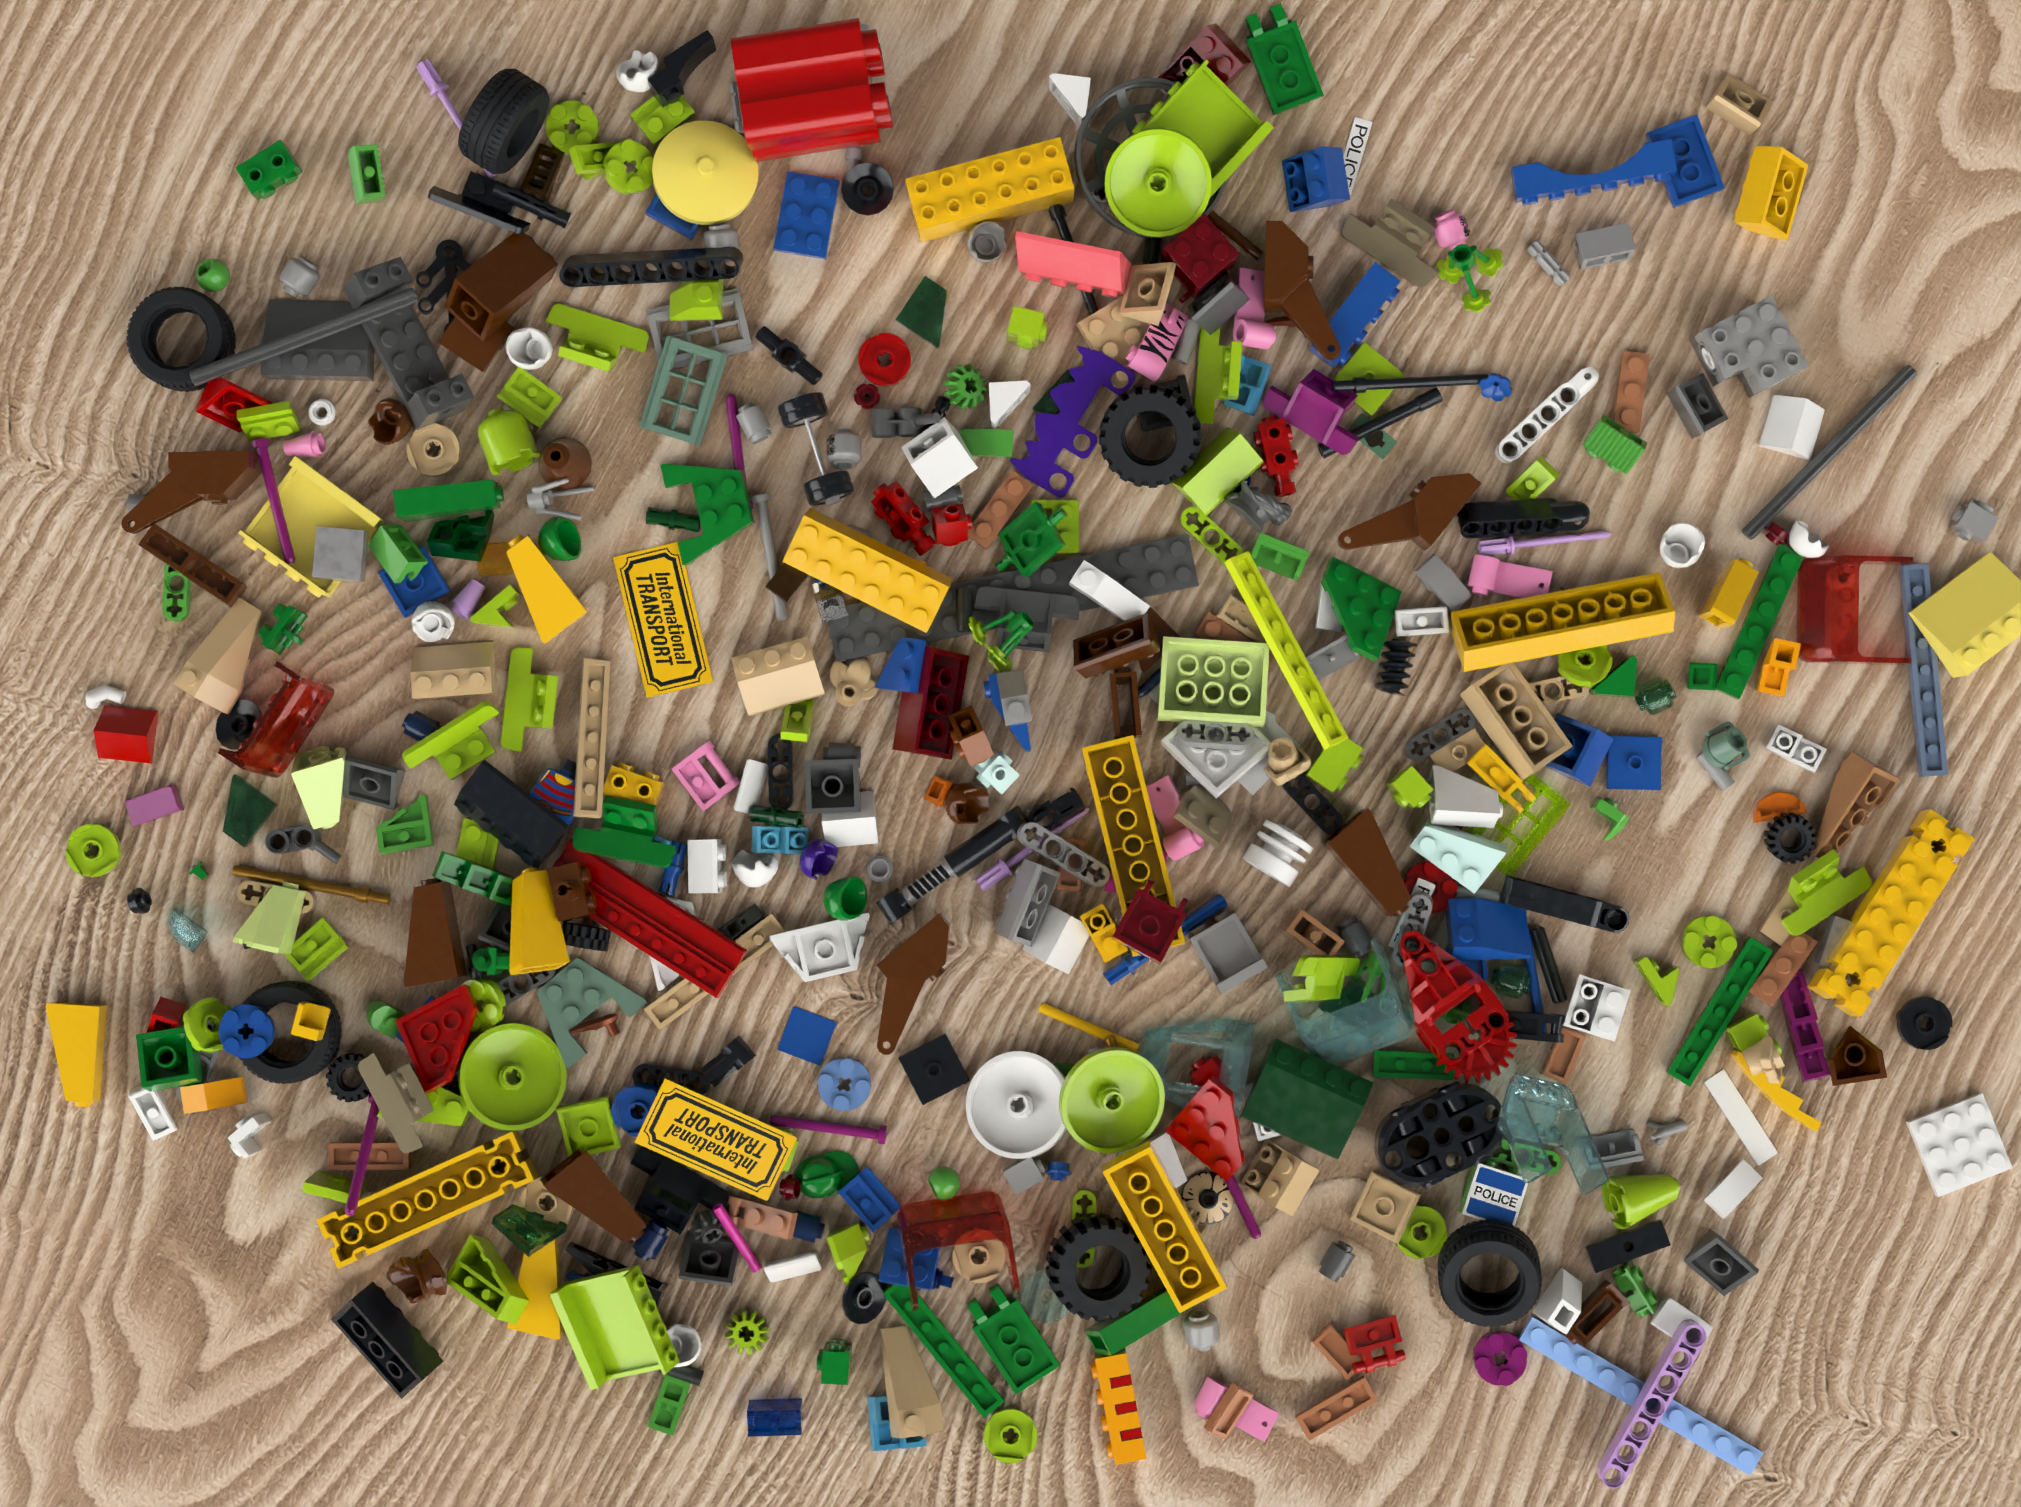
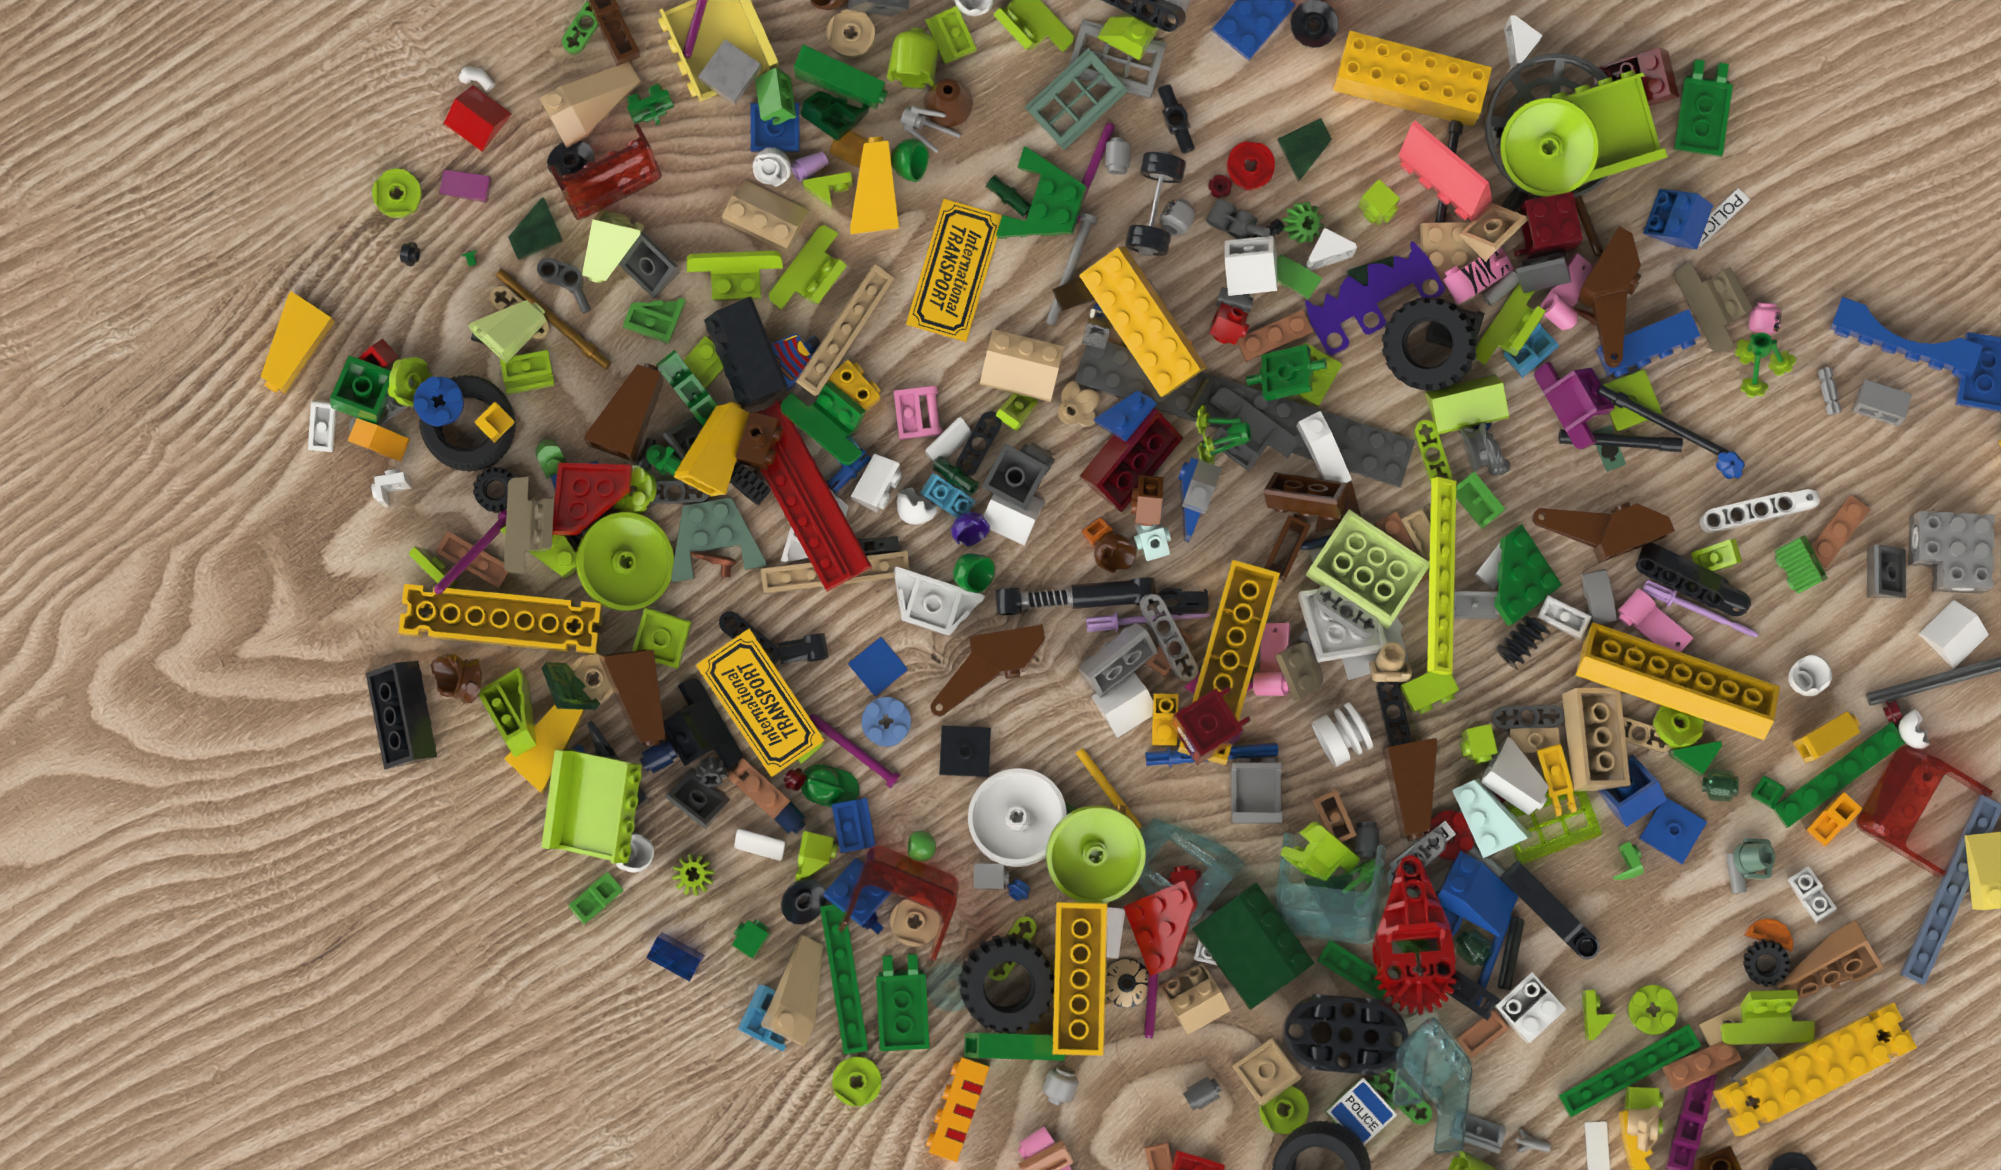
camera: 25 degrees right, 5 degrees down
clear light blue brick [169,907,208,953] -> none
dark blue brick [402,711,442,741] -> none
blue plate [611,1083,659,1137] -> none
pearl dark grey axle [659,1365,704,1386] -> none
dark pink piece [712,1203,762,1273] -> none
light grey plate [867,856,893,882] -> none
red brick [871,480,936,556] -> none
light grey hair [967,221,1007,263] -> none
red brick [1253,416,1299,497] -> none

